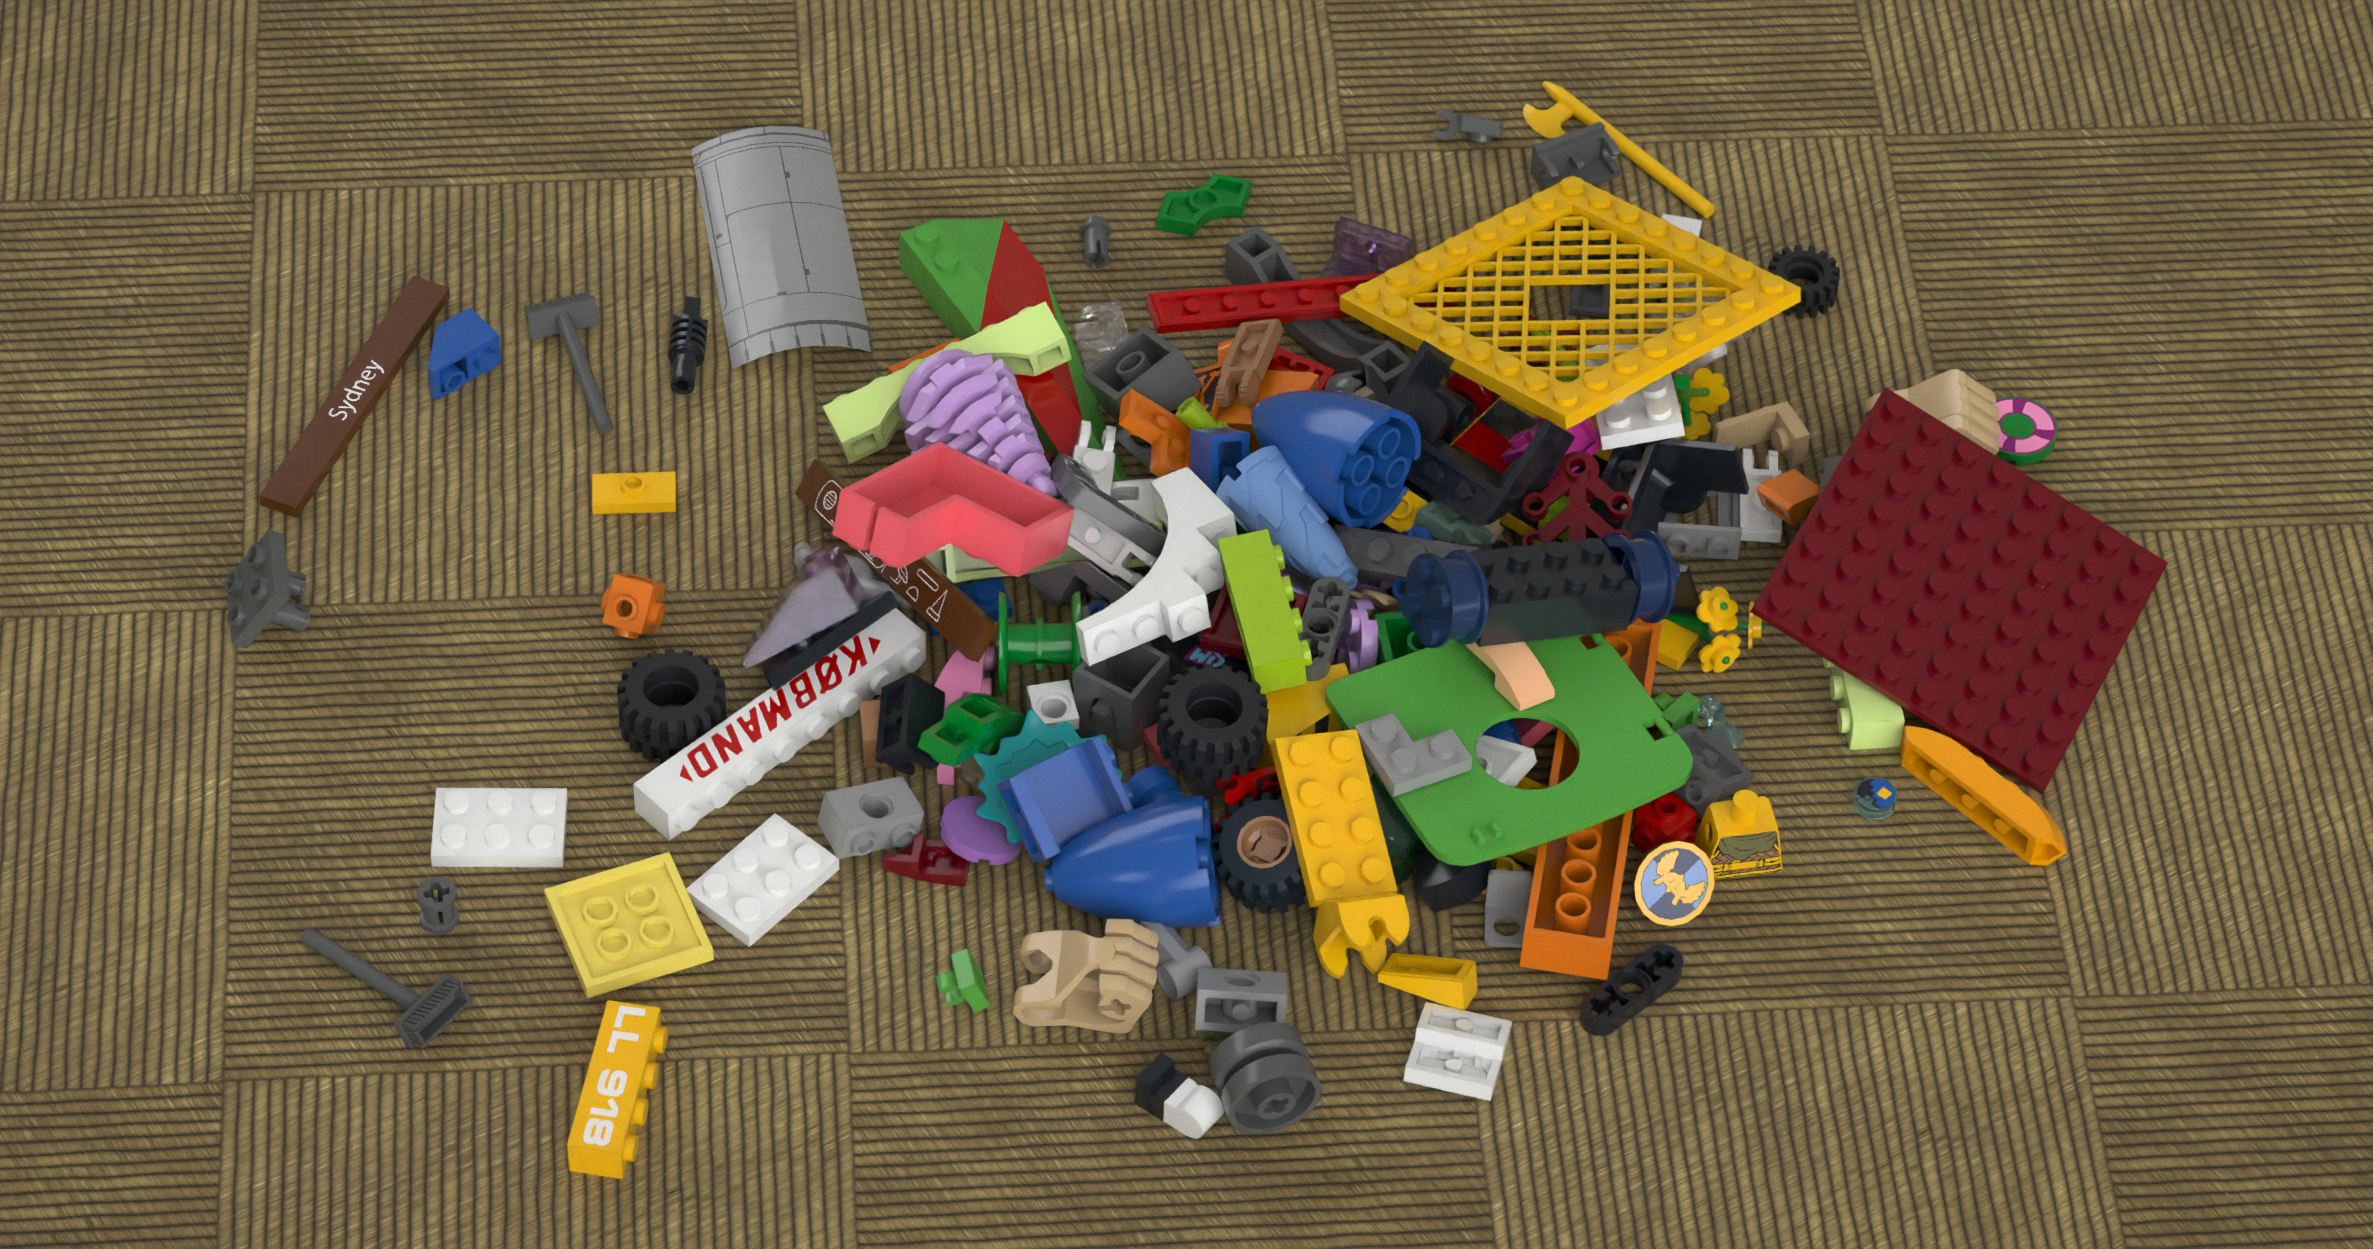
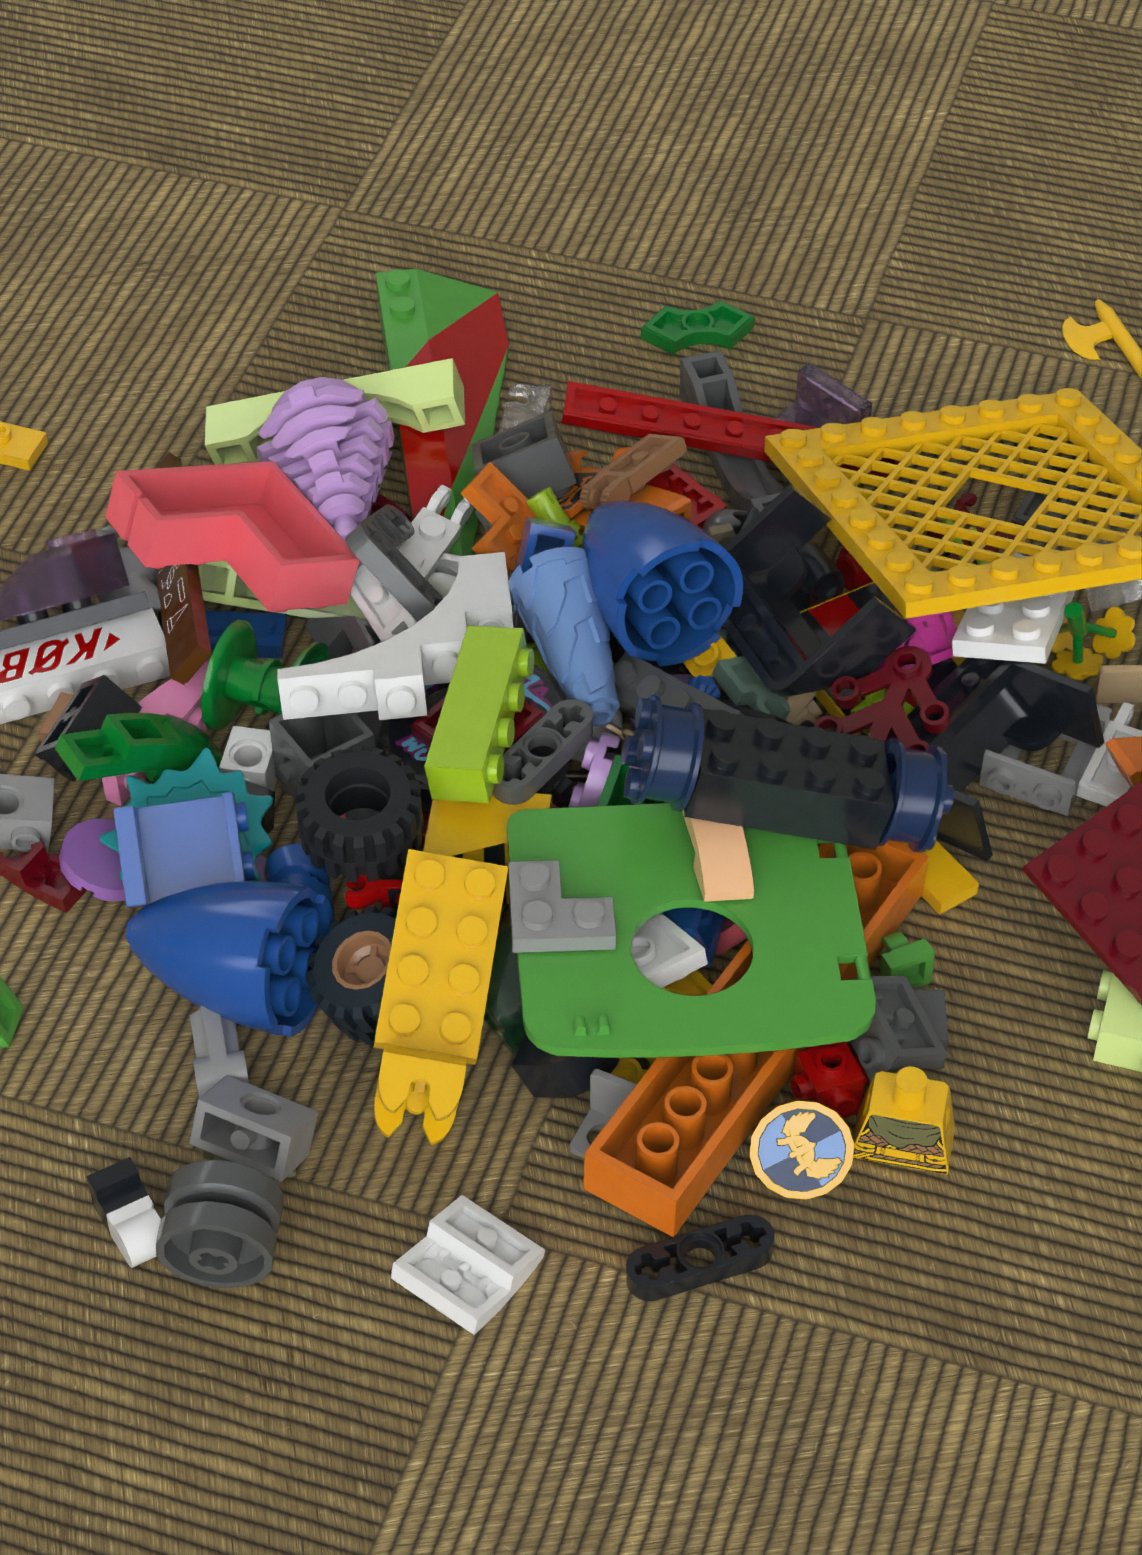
camera: 25 degrees right, 0 degrees up
dark grey piece [524,291,613,434] -> none
black hinge [668,296,708,395] -> none
light grey sticker [691,126,874,369] -> none
tan piece [1013,919,1159,1034] -> none
dark grey pin [1079,216,1111,268] -> none
yellow slope [1378,953,1478,1010] -> none
dark grey plate [1433,109,1504,143] -> none
dark grey hinge [1530,122,1620,190] -> none
yellow plant [1667,586,1766,673] -> none
clear light blue piece [1698,695,1746,748] -> none
tile [1853,777,1898,820] -> none

